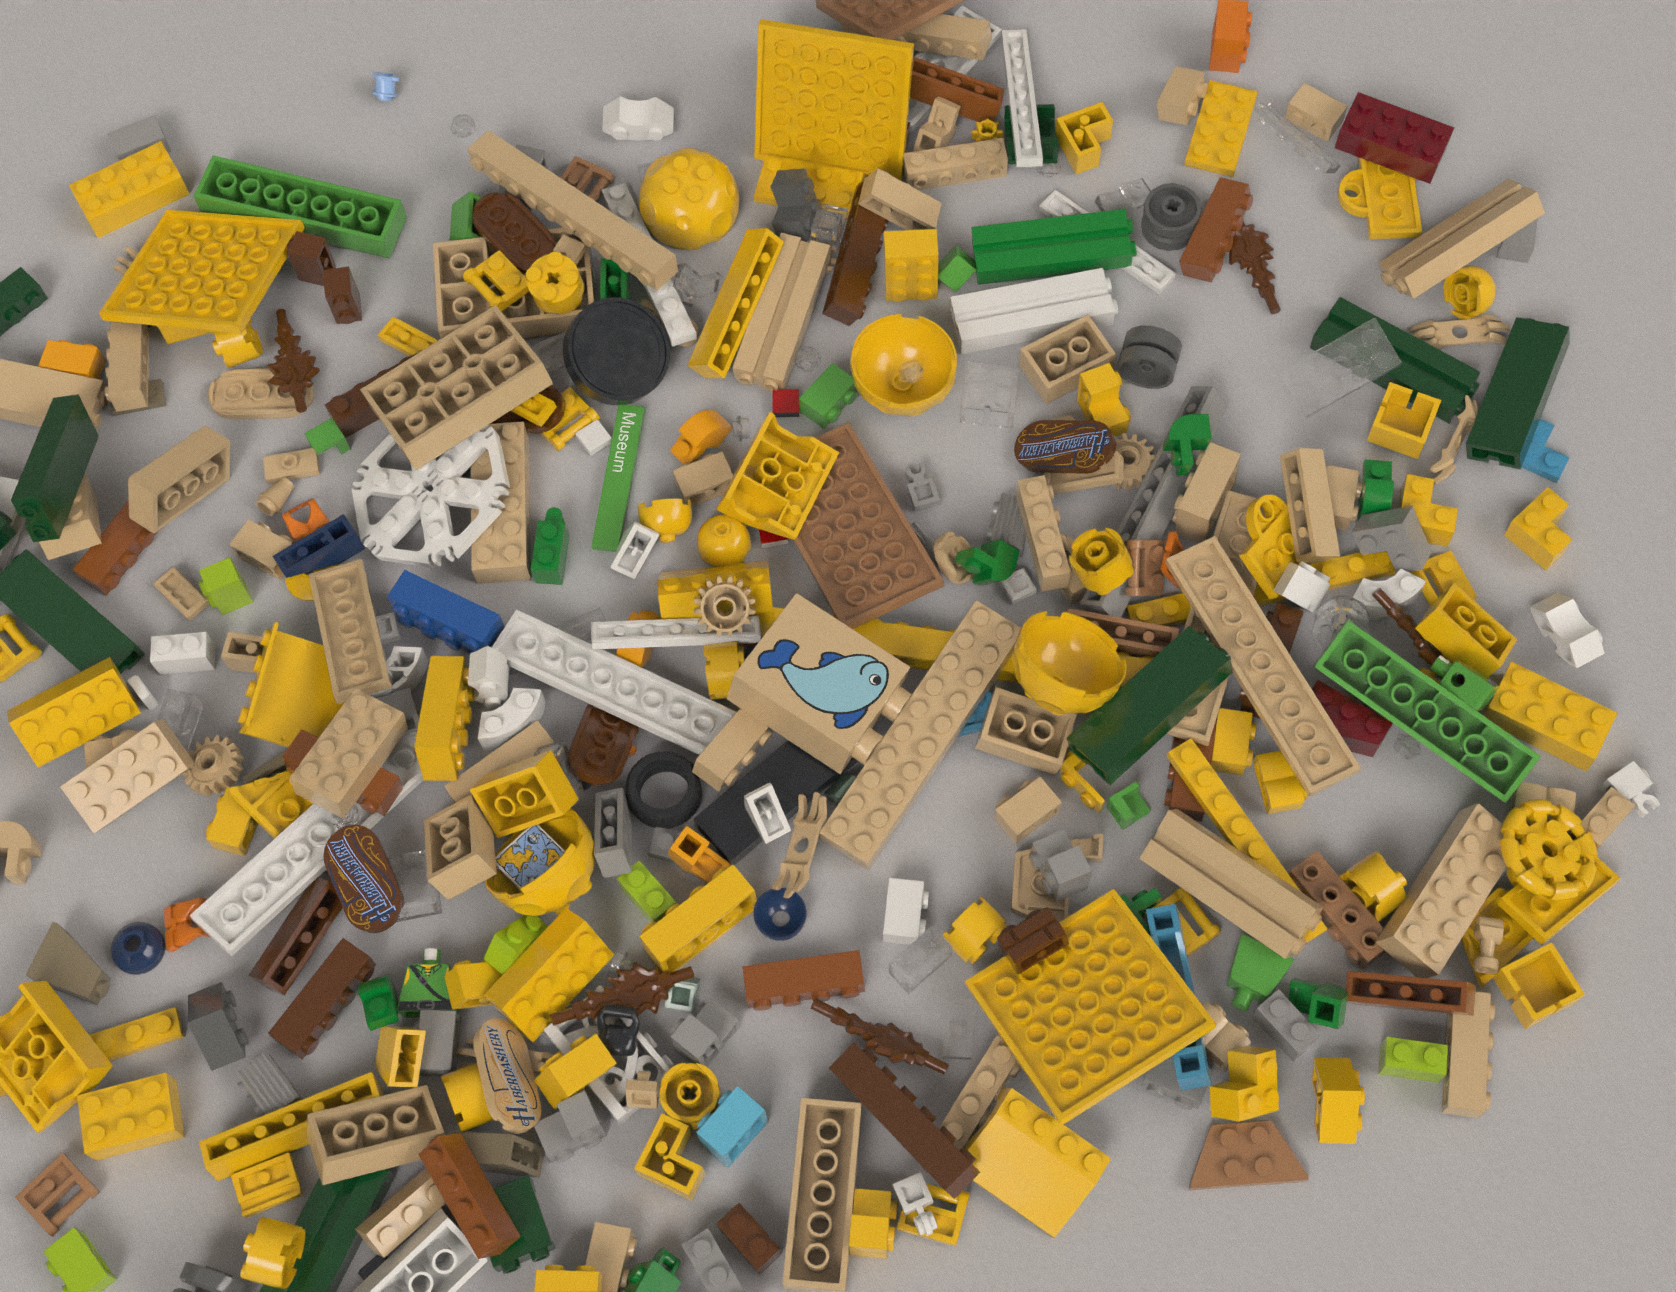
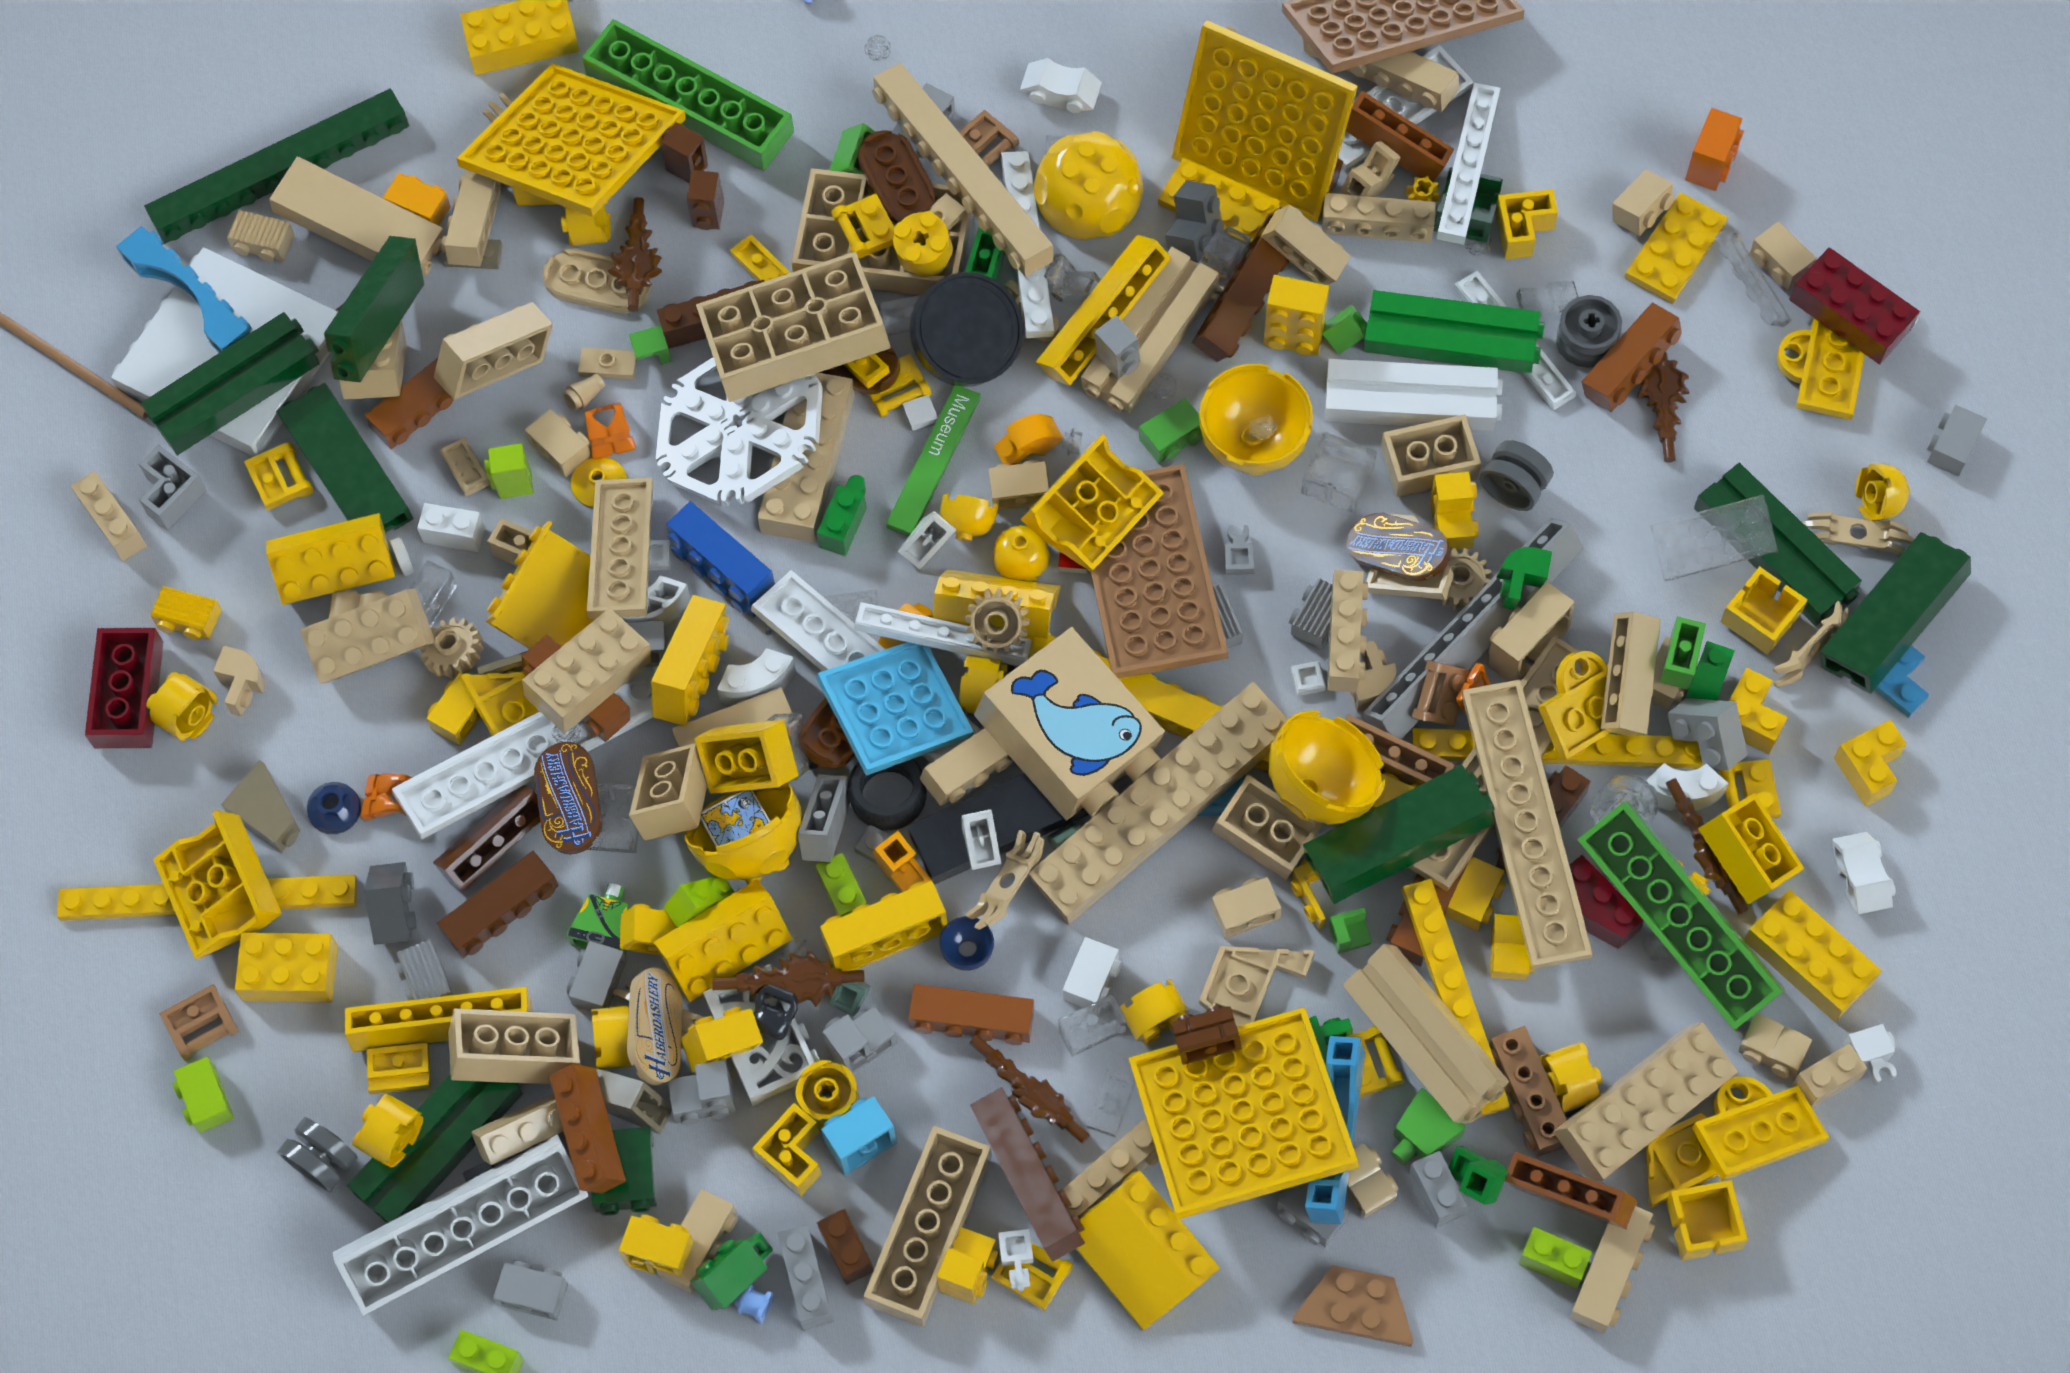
camera: 15 degrees right, 0 degrees up
dark blue slope [272,514,365,578] -> none
green brick [358,974,399,1031] -> none
yellow torso [375,1026,426,1087] -> none
white brick [468,646,509,709] -> none
tan tile [625,1071,659,1109] -> none
red tile [772,389,799,417] -> none
tan tile [934,531,974,585] -> none
green brick [955,539,1020,586] -> none
light grey brick [1029,829,1092,902] -> none
yellow brick [1069,528,1134,595] -> none
yellow brick [1209,1046,1279,1122] -> none
white brick [1273,561,1331,613] -> none
yellow brick [1312,1057,1365,1143] -> none
tan brick [1379,178,1545,299] -> none
bright green torso [1431,655,1500,711] -> none
tan leg [1474,916,1504,974] -> none
yellow plate [1500,799,1598,901] -> none
none -> medium azure plate [817,642,974,776]
none -> light grey brick [1094,315,1140,379]
none -> bright green brick [1660,616,1706,690]

